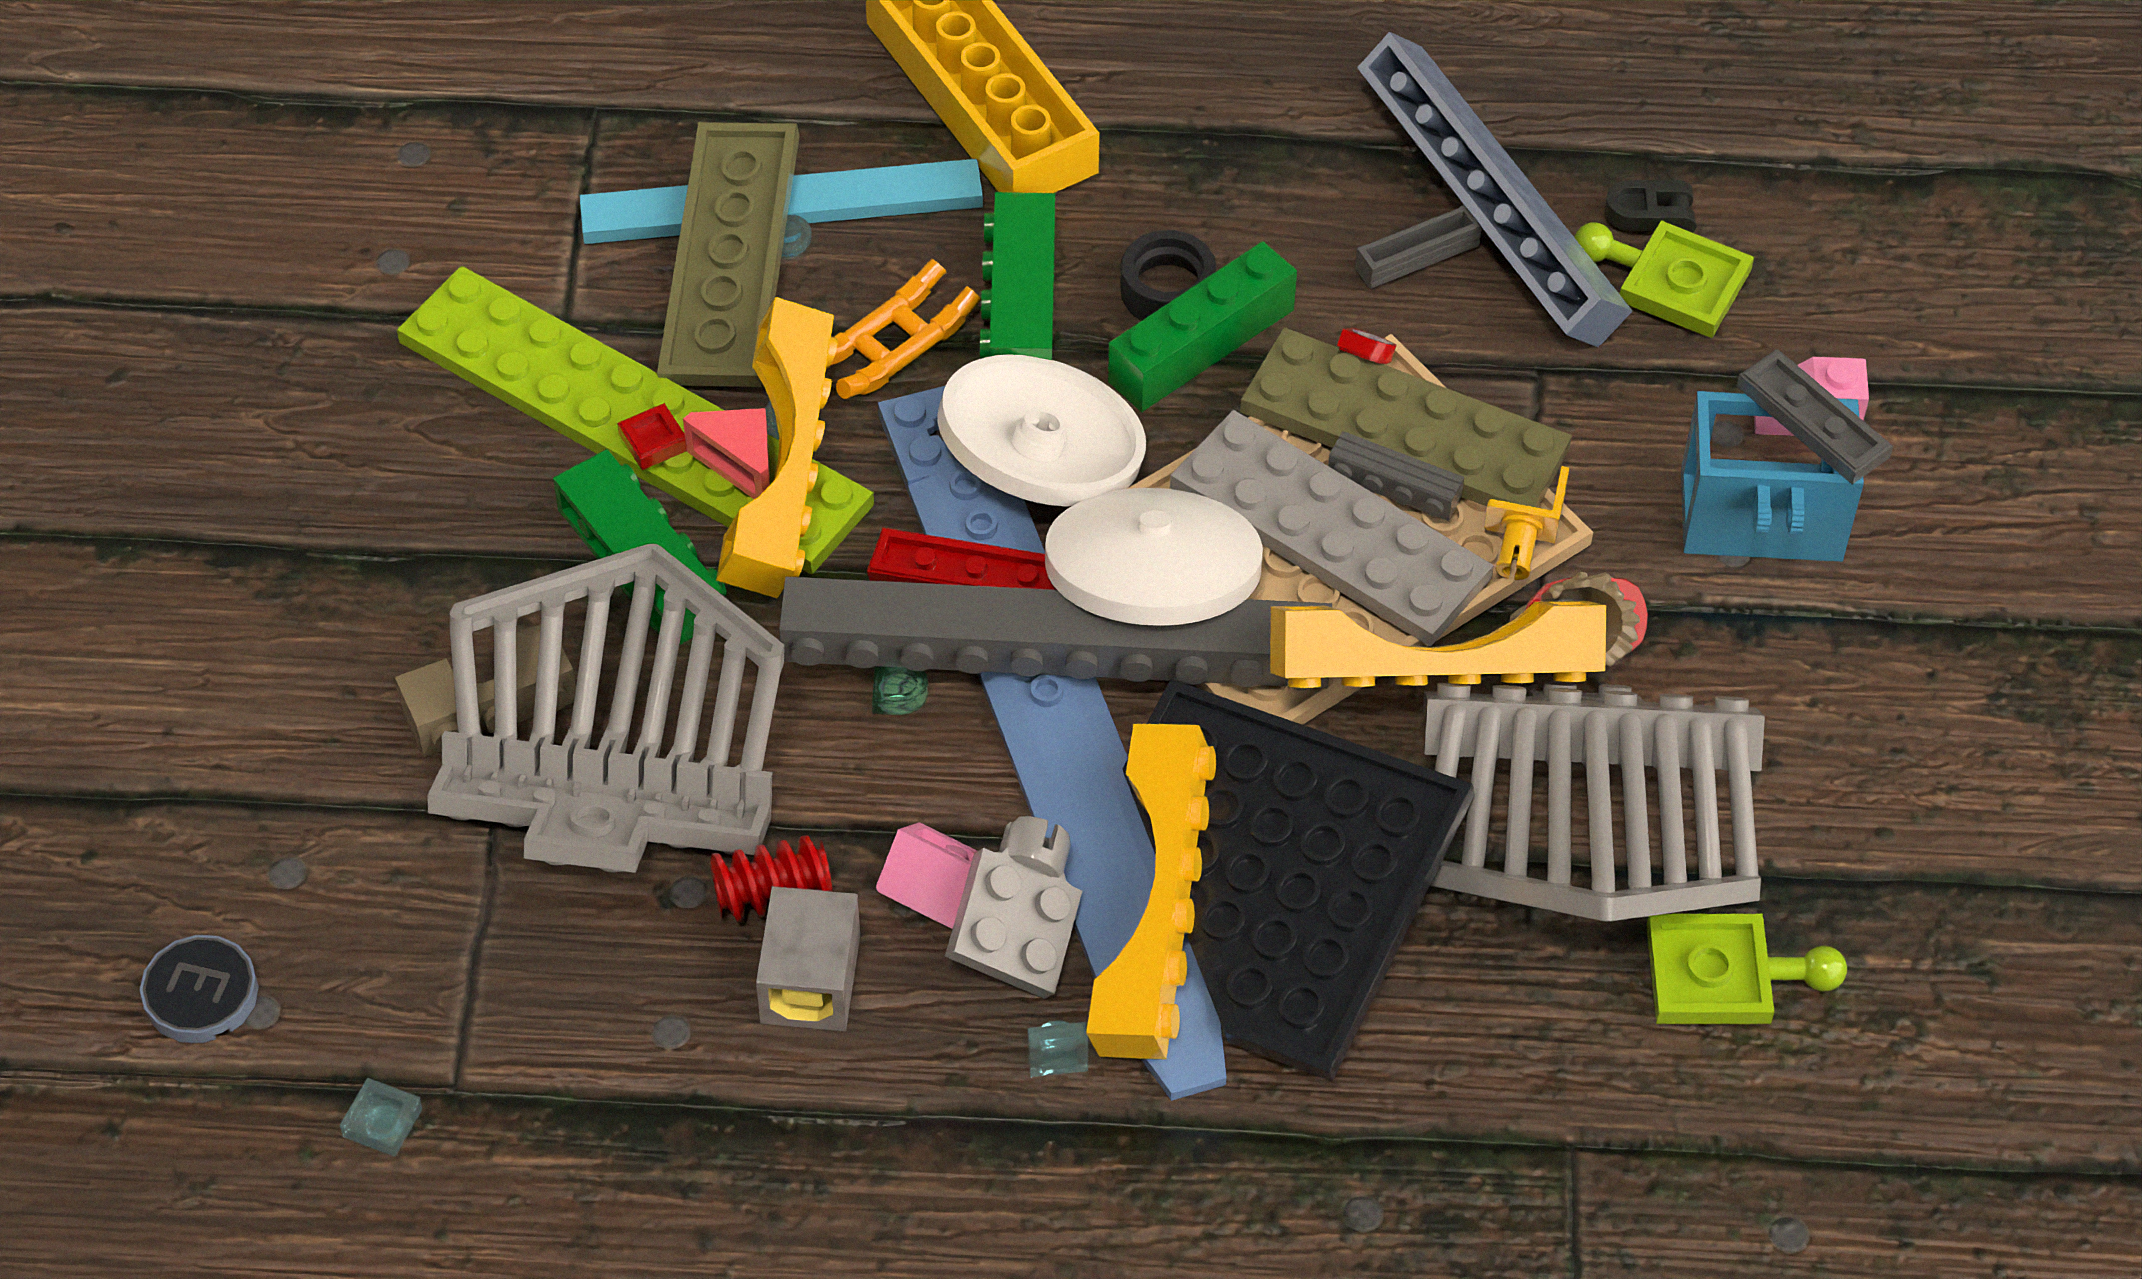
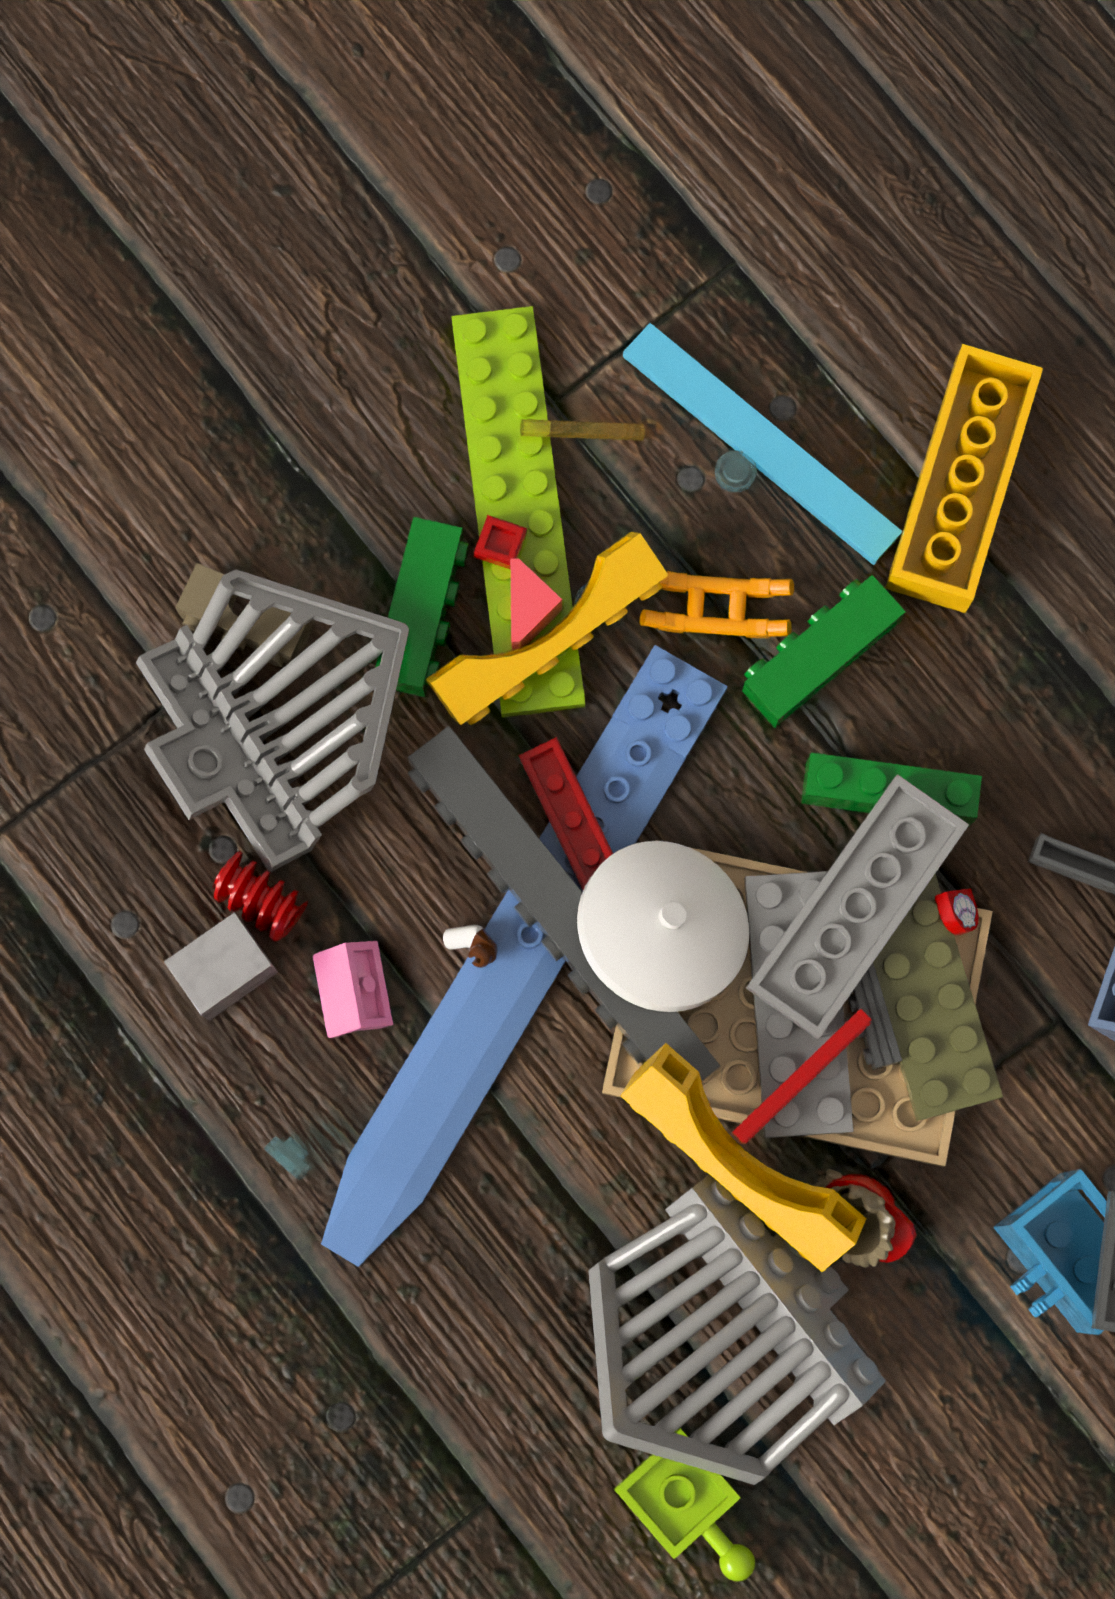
camera: 50 degrees right, 25 degrees up
olive plate [657,122,800,387] -> none
clear green tile [872,666,929,715] -> none
white dish [938,355,1146,506] -> none
light grey plate [945,816,1082,999] -> none
yellow arch [1086,724,1216,1059] -> none
black tyre [1120,230,1217,320] -> none
black plate [1122,679,1475,1082] -> none
yellow bracket [1484,466,1570,580] -> none
none -> arm [443,925,497,968]
none -> clear yellow bar [520,419,645,441]
none -> red tile [730,1009,872,1145]
none -> light grey plate [746,774,969,1040]

